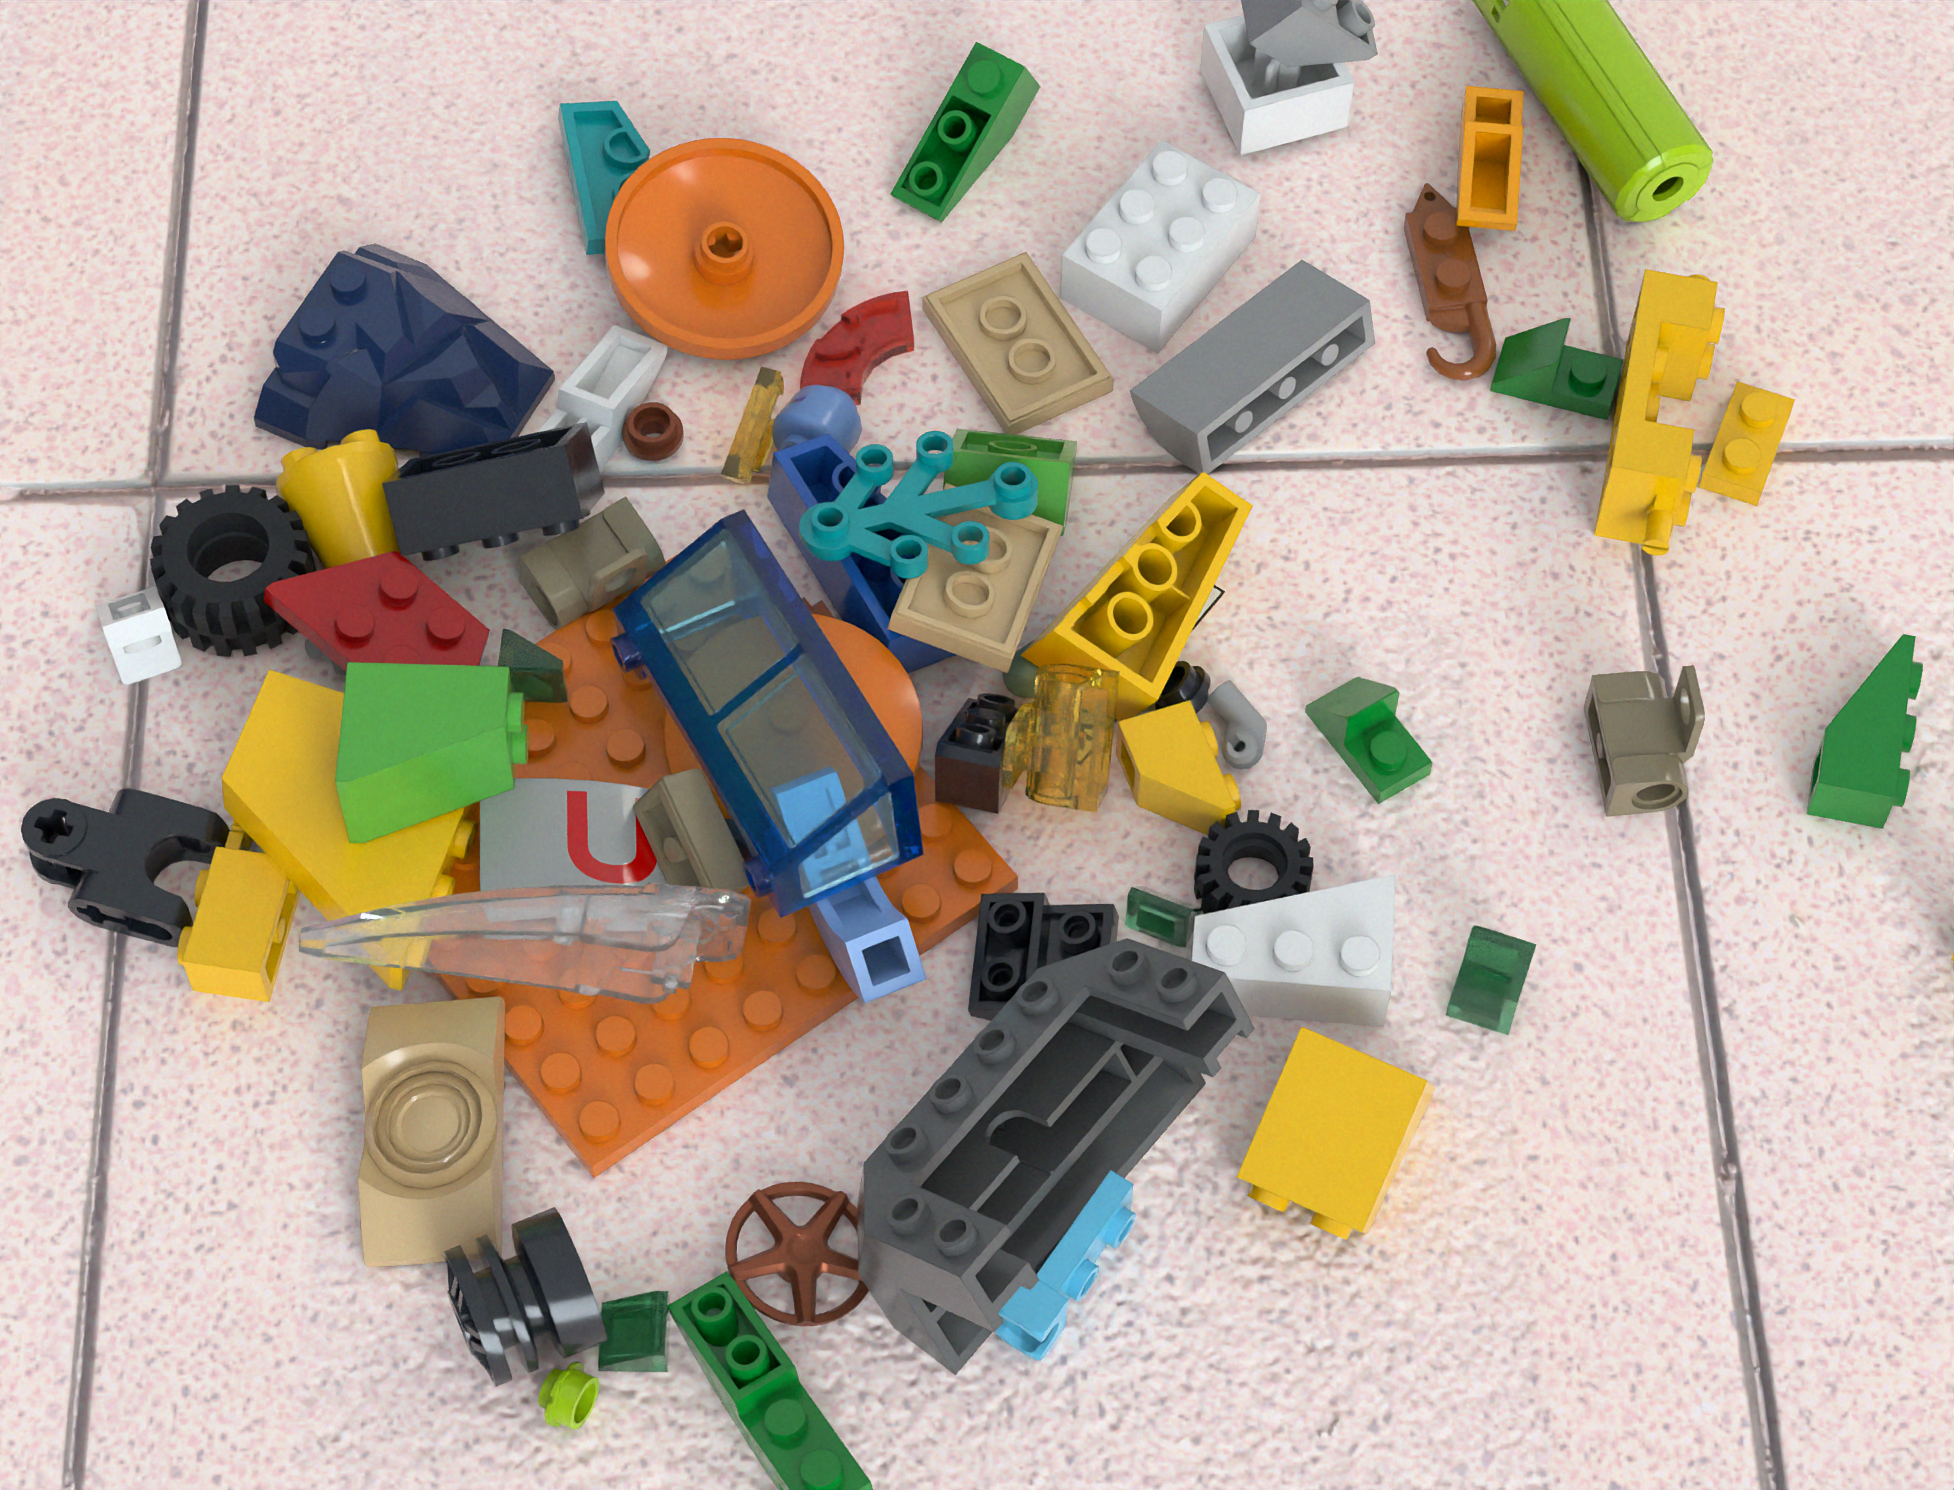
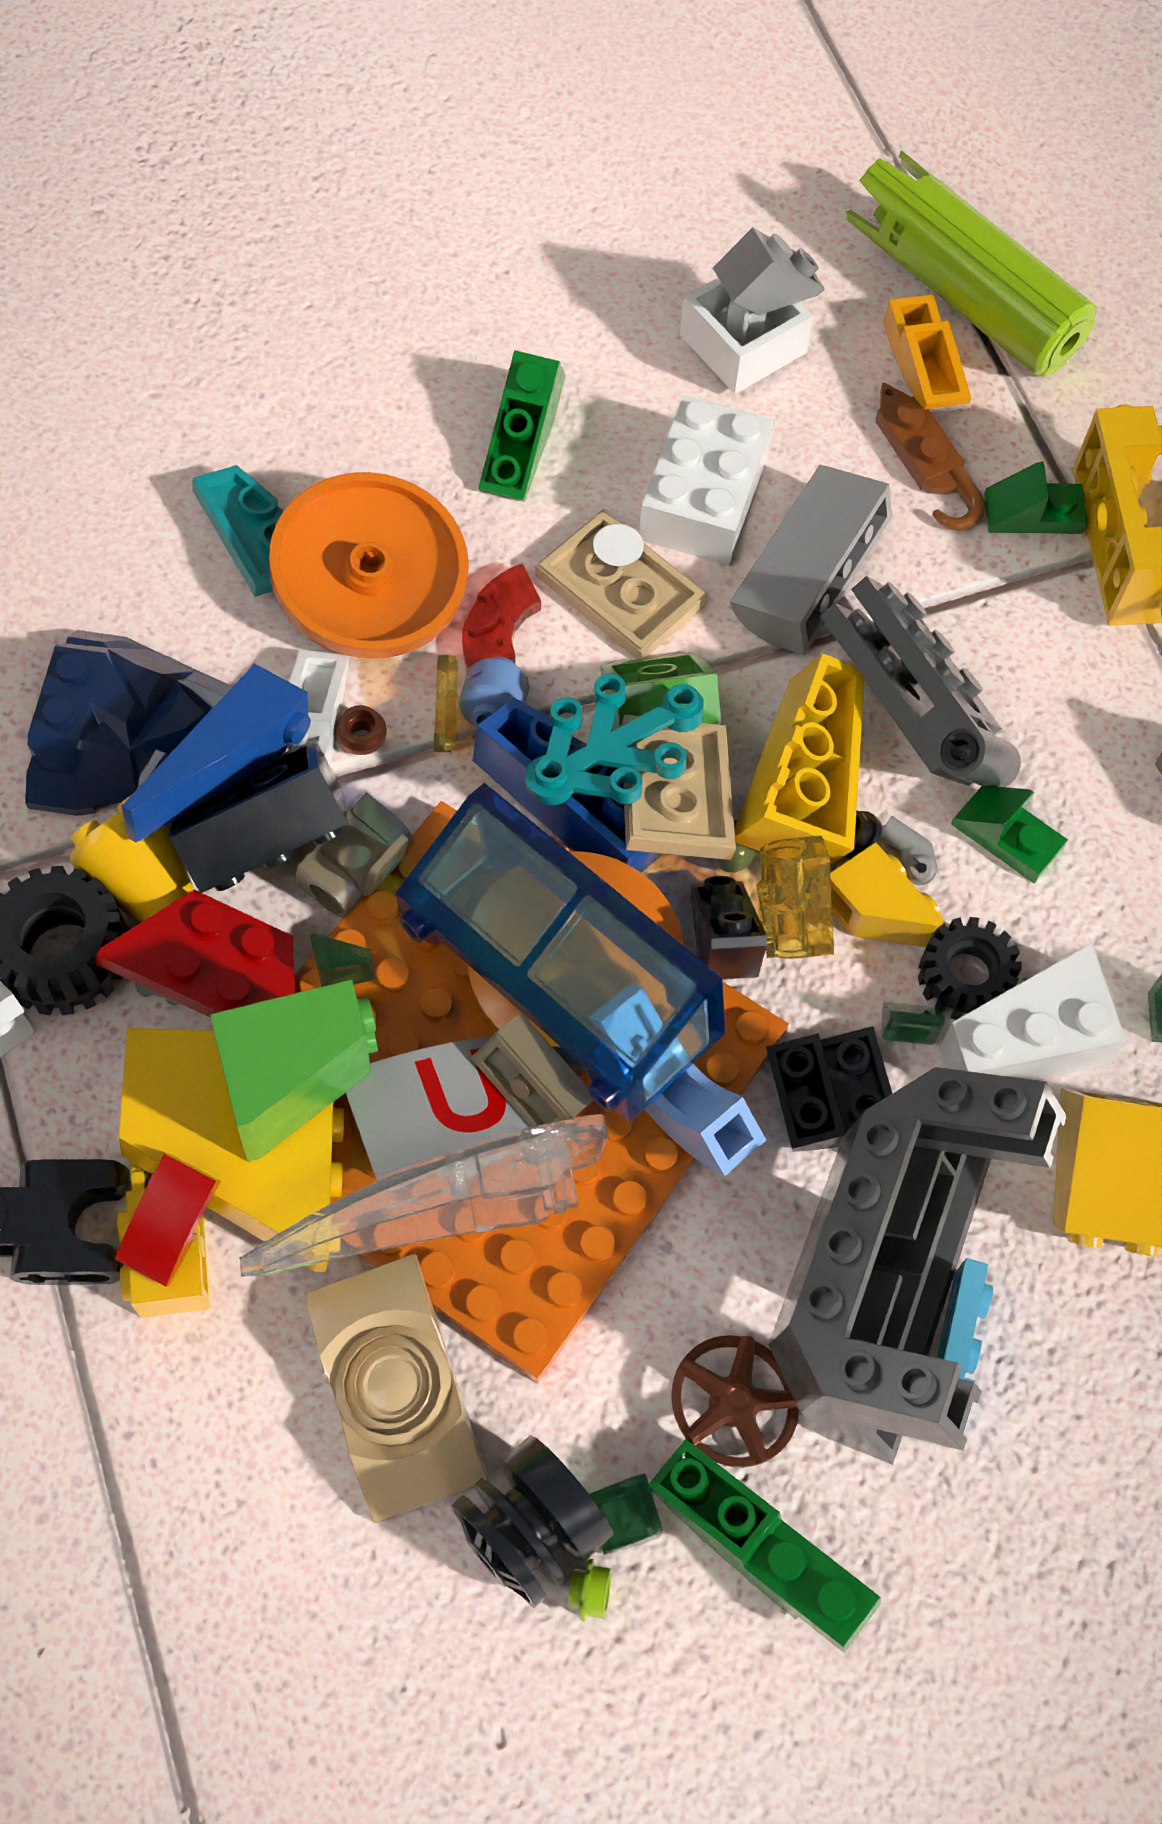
camera: 20 degrees left, 5 degrees up
none -> red slope [115,1153,221,1287]
none -> blue wedge [122,663,311,843]
none -> white sticker [593,524,644,566]
none -> dark grey hinge [820,576,1021,788]

